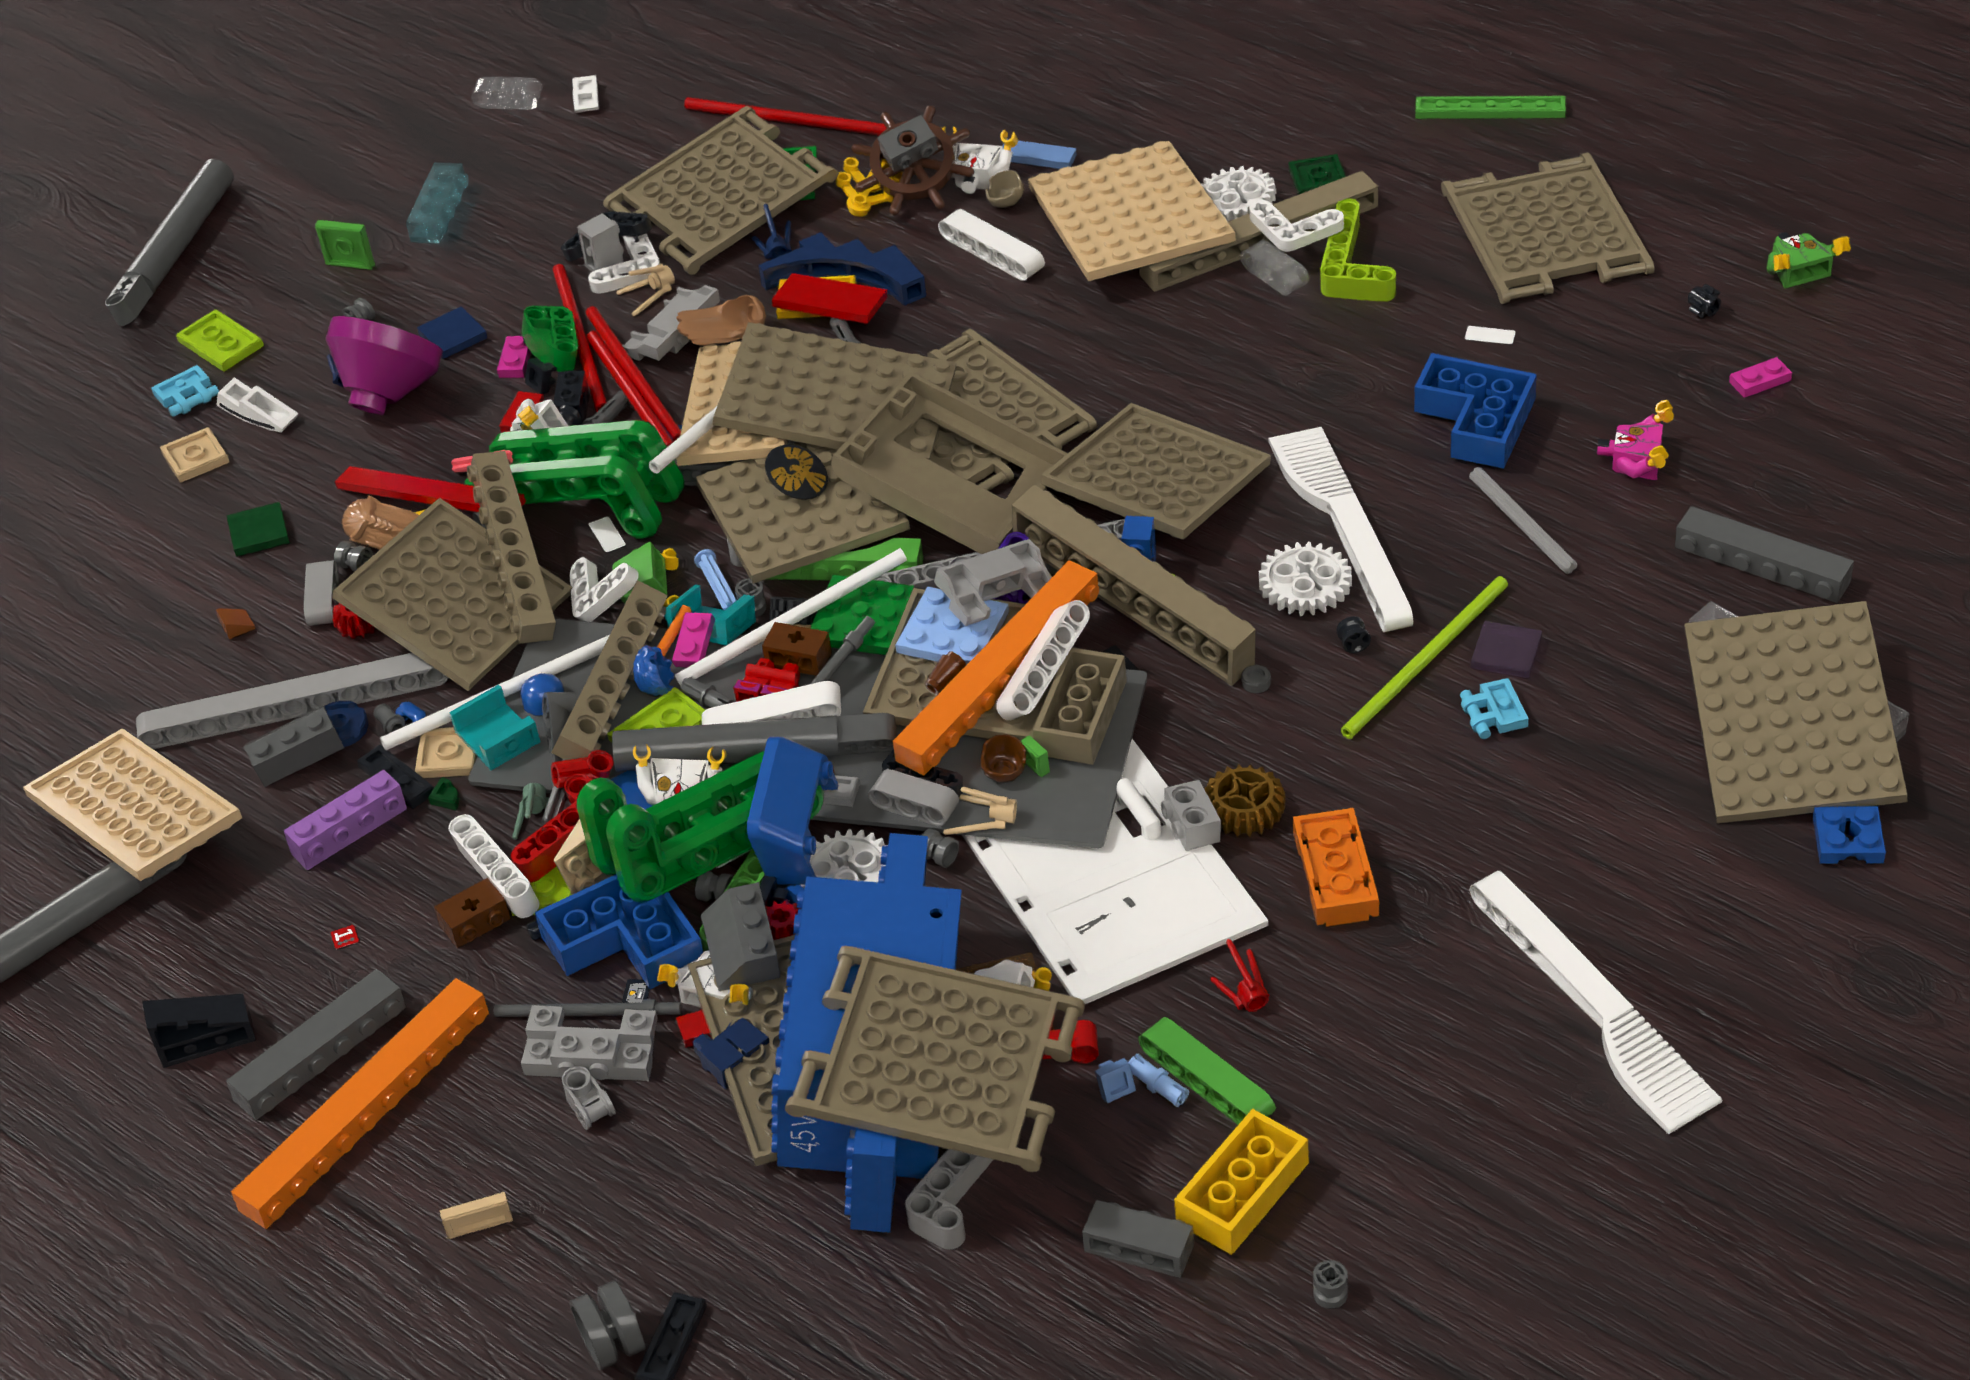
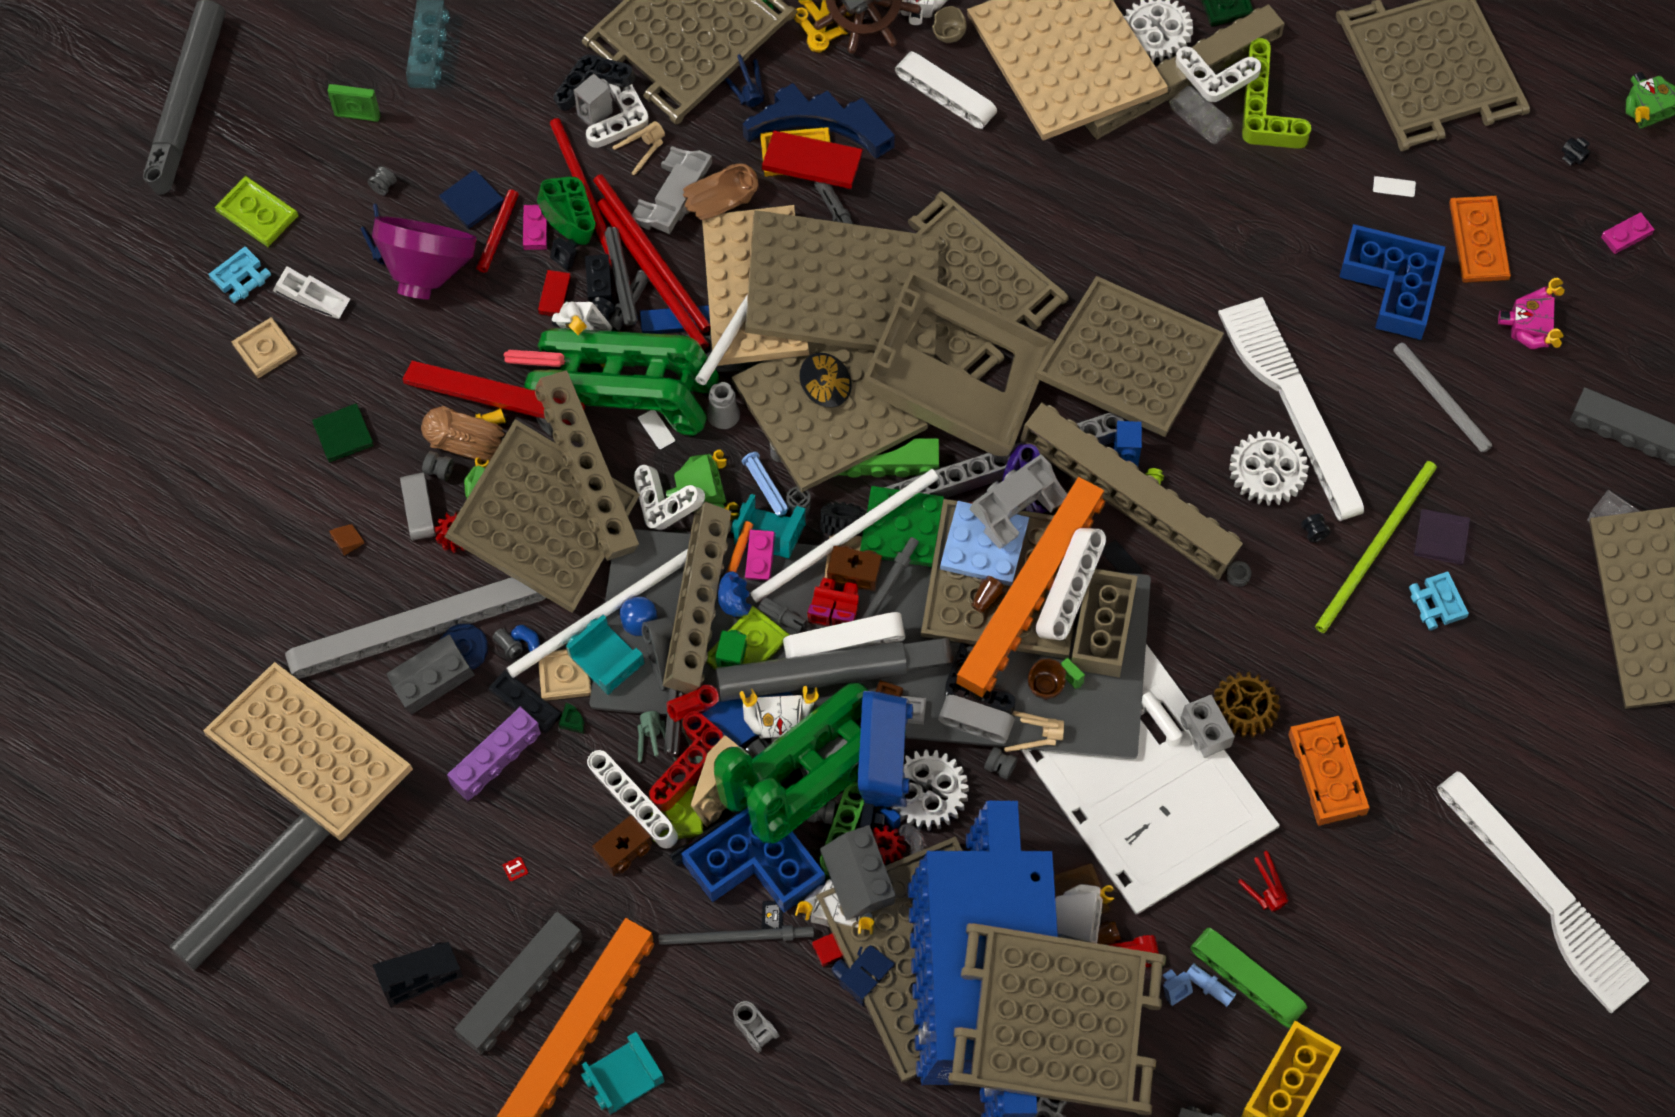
camera: 10 degrees left, 20 degrees up
light grey bracket [521,1005,658,1081] -> none
none -> red piece [476,190,519,273]
none -> teal panel [581,1032,664,1115]
none -> dark grey axle [605,227,638,326]
none -> light grey plant [707,382,740,429]
none -> green brick [715,630,747,668]
none -> orange tile [1449,196,1511,283]

